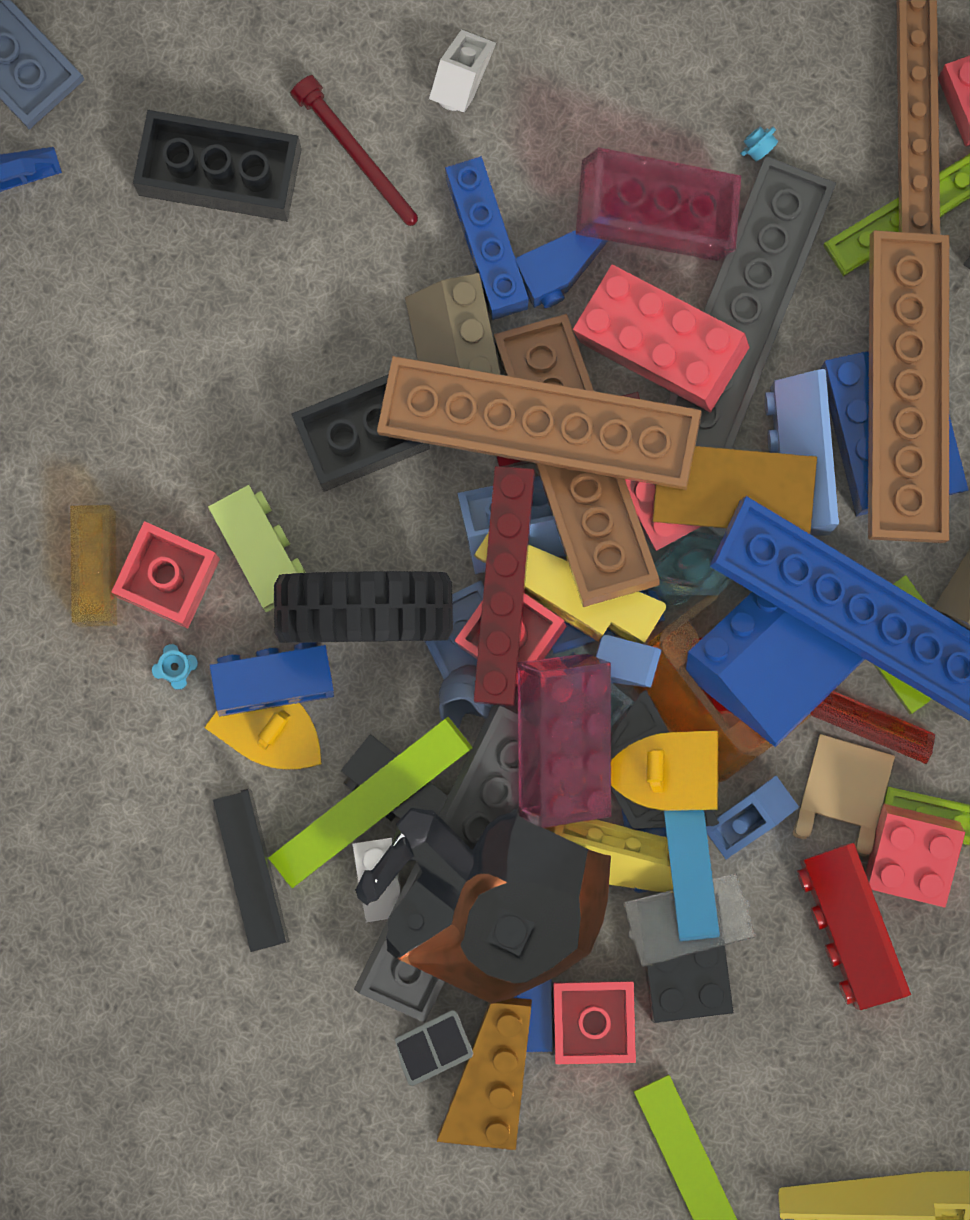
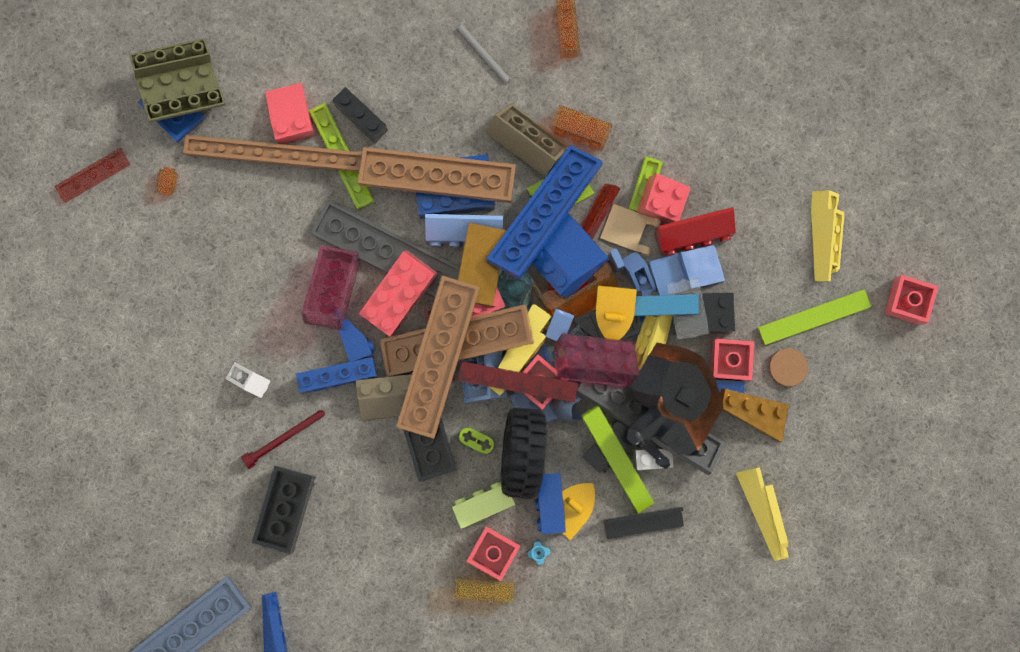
camera: 90 degrees left, 0 degrees up
black sticker [395,1010,473,1086] -> none
medium azure plate [740,126,778,162] -> none
none -> lime beam [459,428,494,454]
none -> medium blue tile [608,248,625,274]
none -> medium blue tile [649,253,689,296]
none -> medium blue tile [678,245,725,290]
none -> light yellow wedge [736,467,789,561]
none -> medium nougat tile [769,348,808,386]

